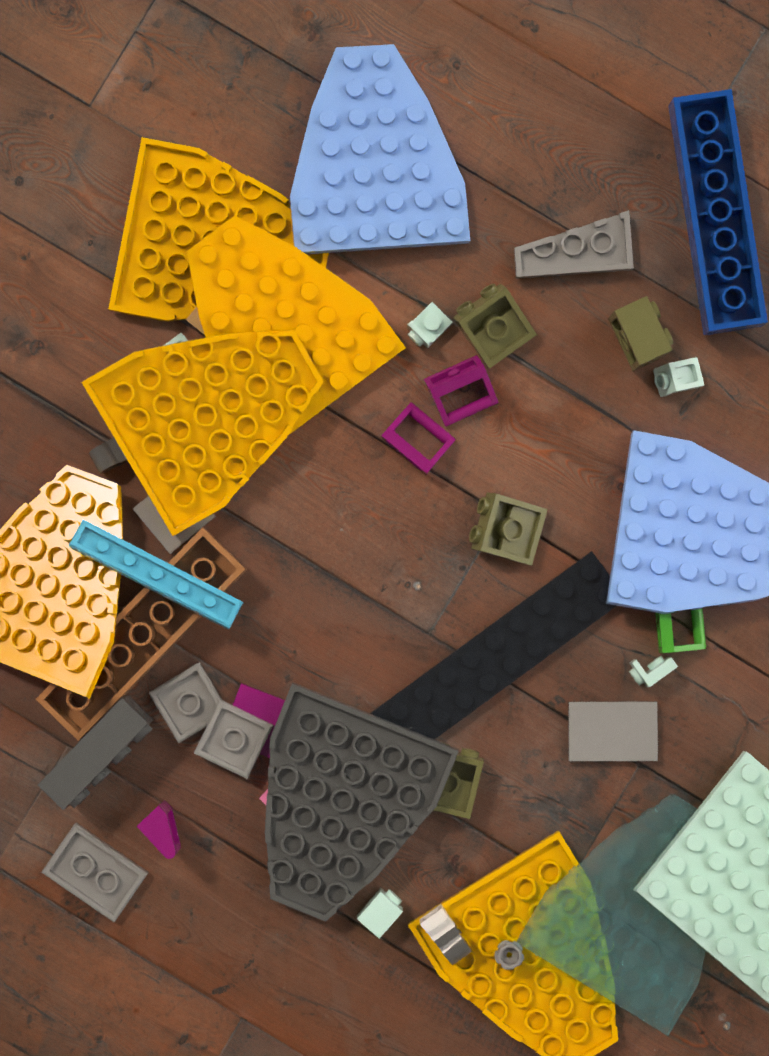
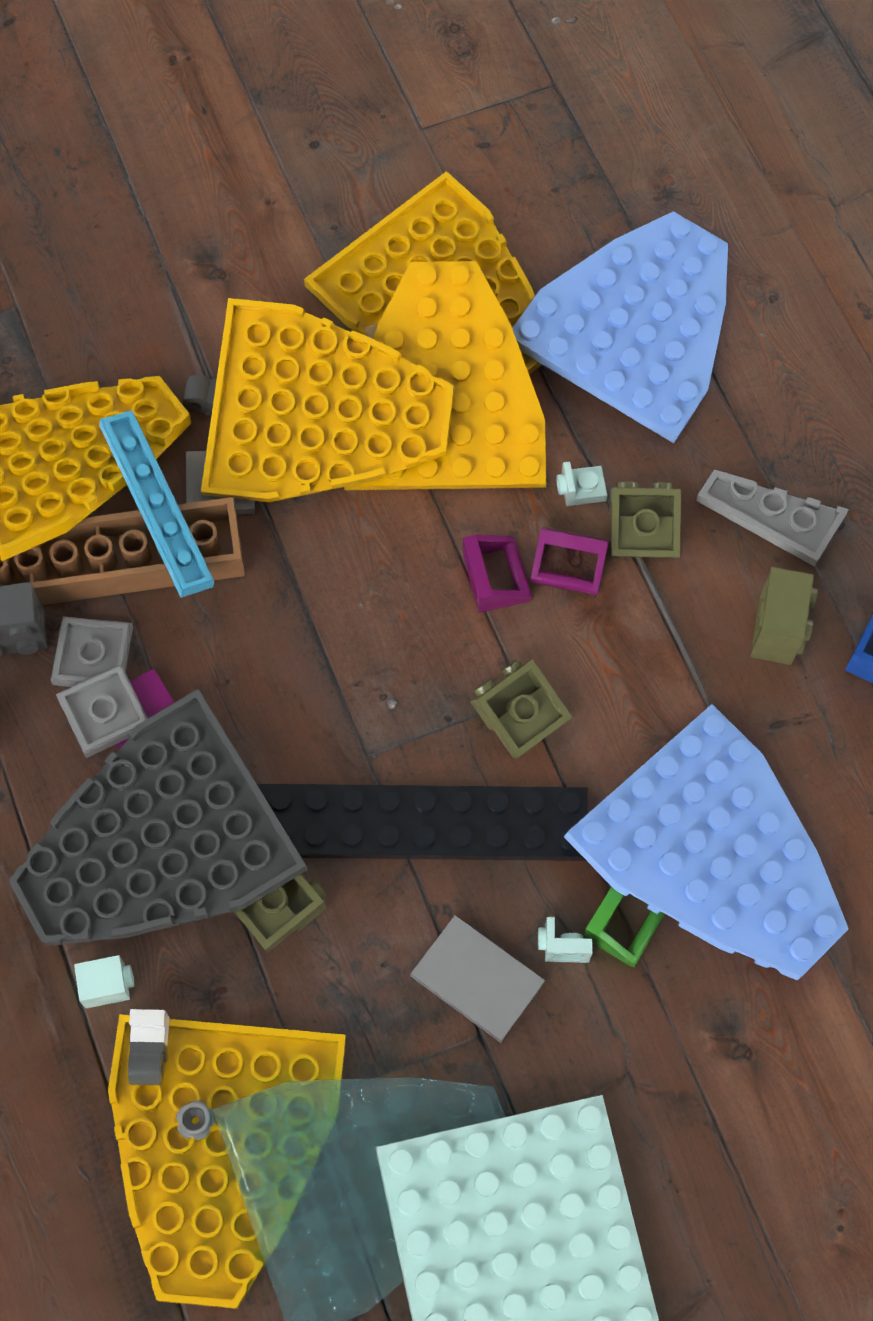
camera: 40 degrees right, 20 degrees down
light aqua bracket [653,357,704,397] -> none

